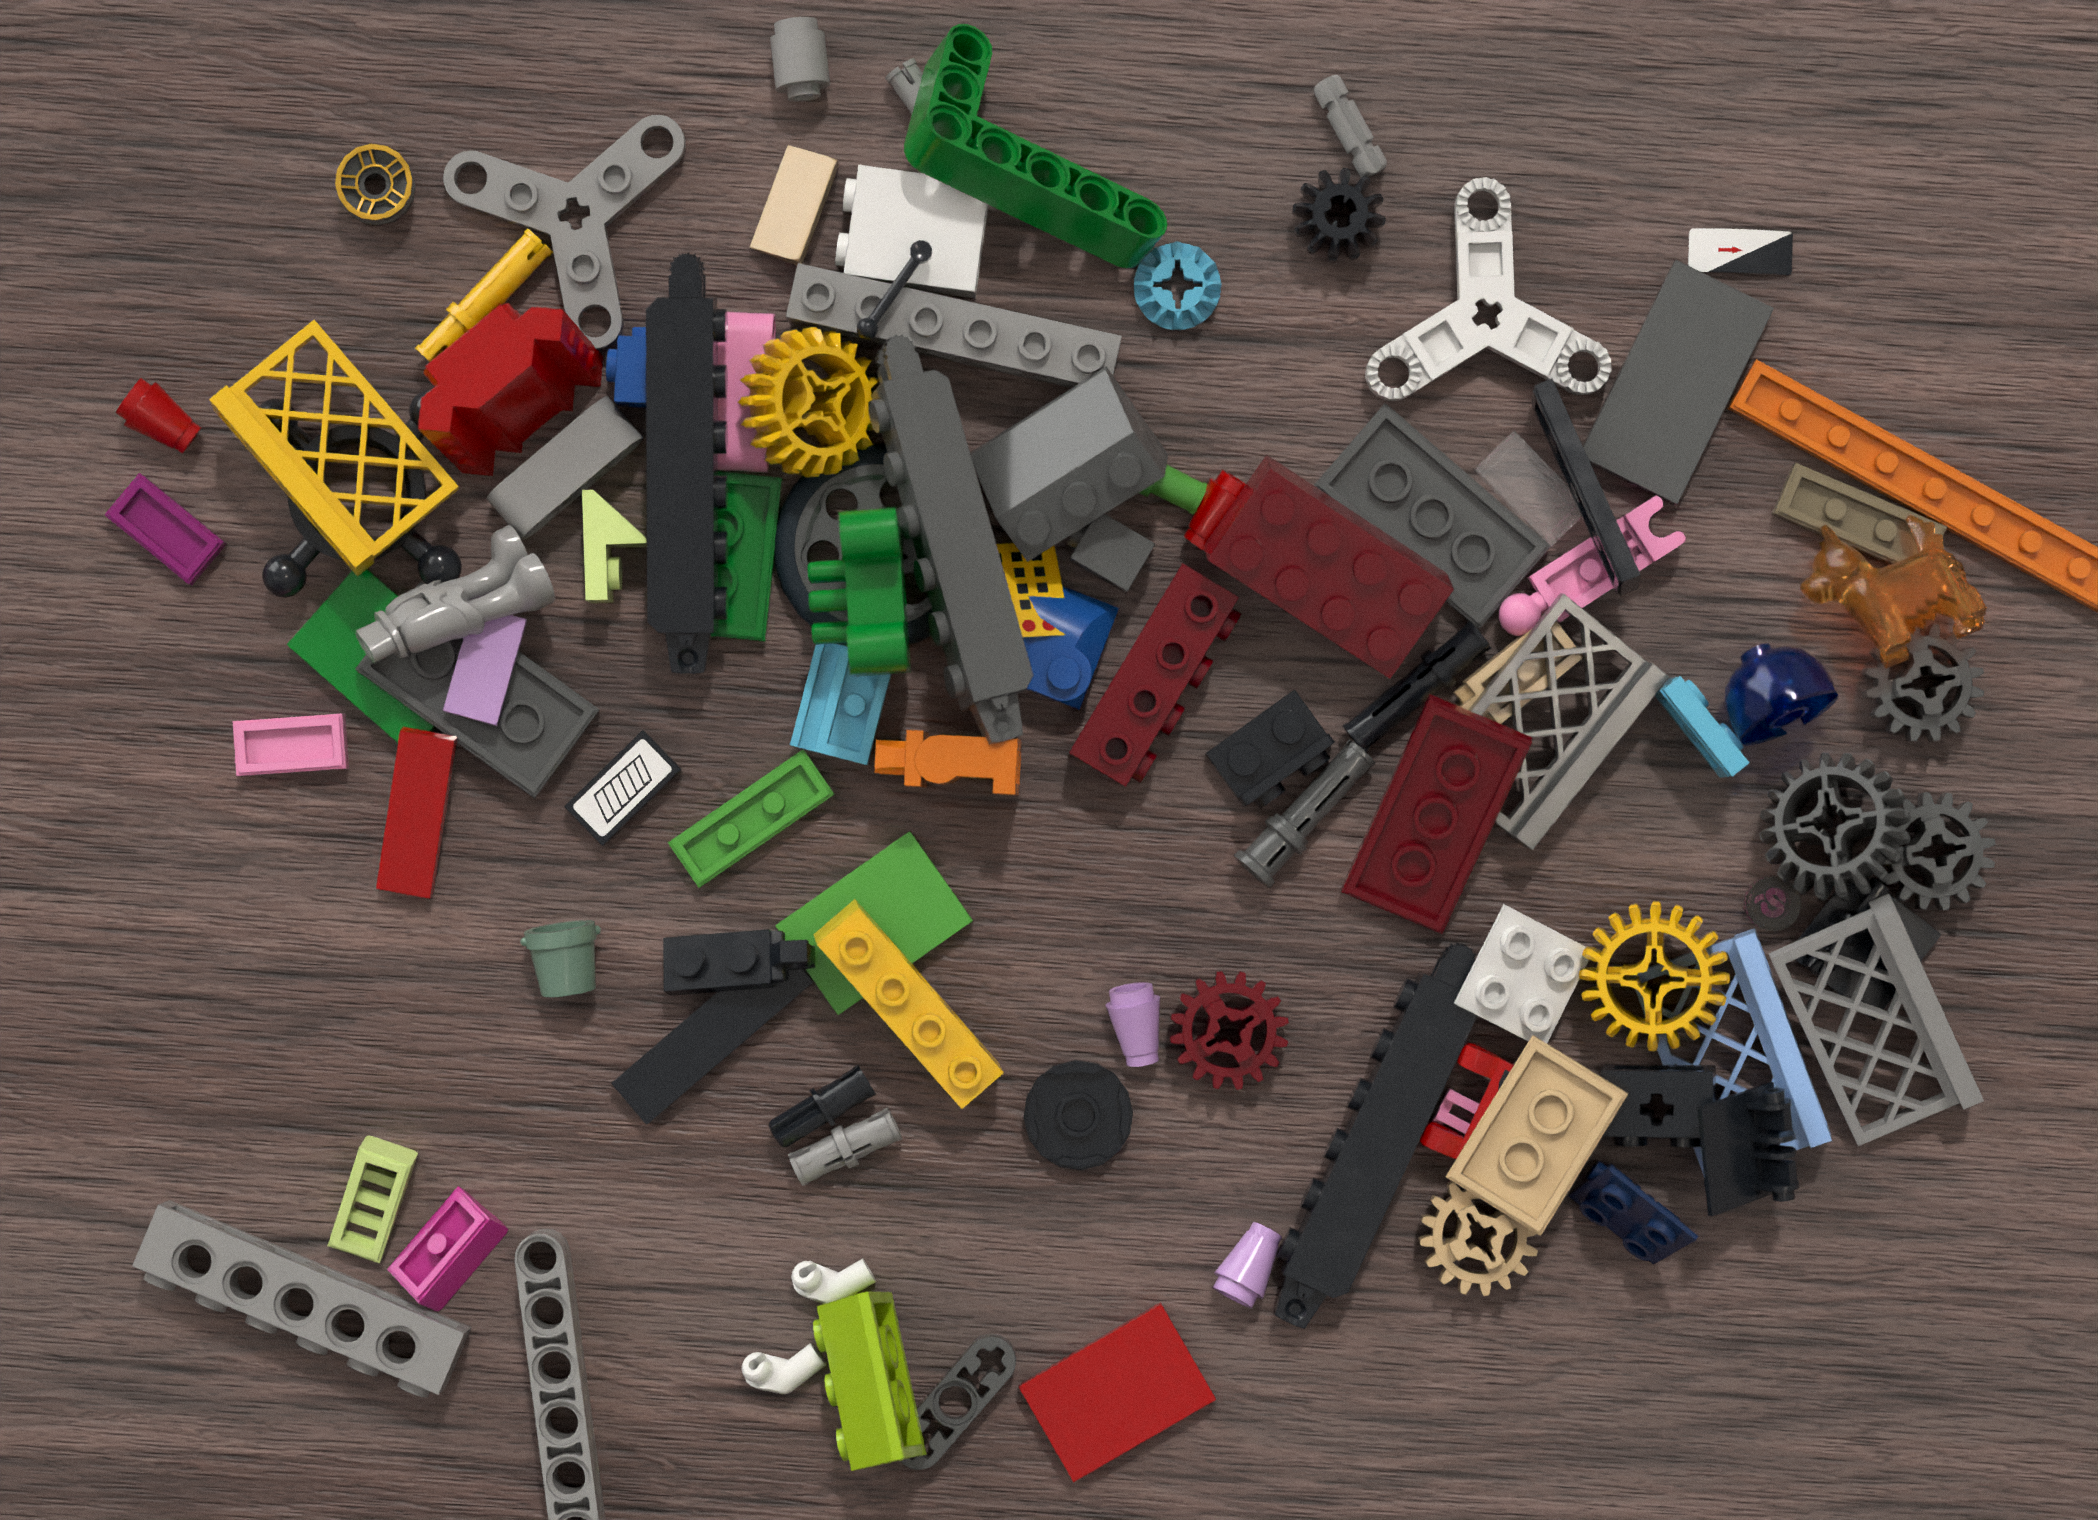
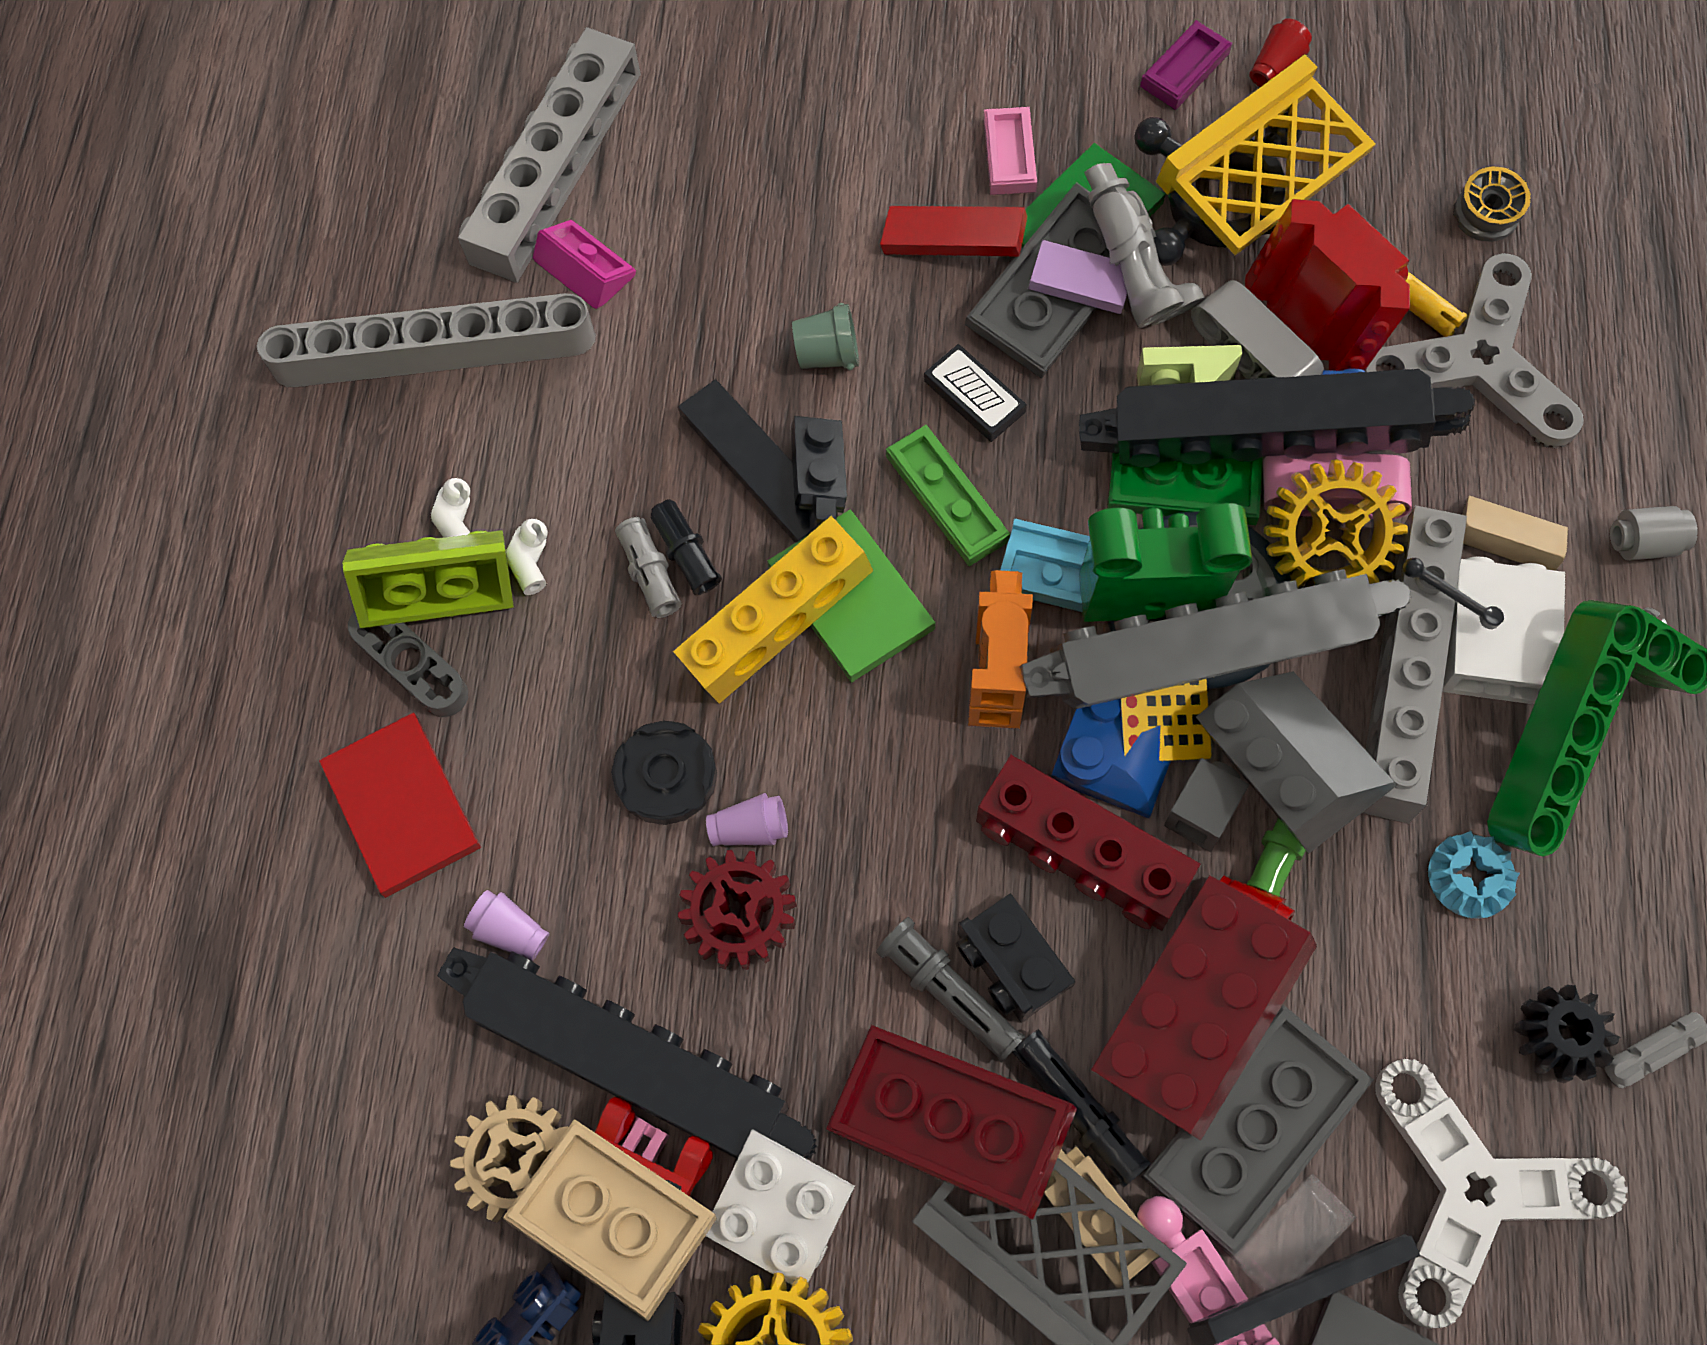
camera: 95 degrees right, 20 degrees down
yellowish green slope [328,1136,418,1263] -> none

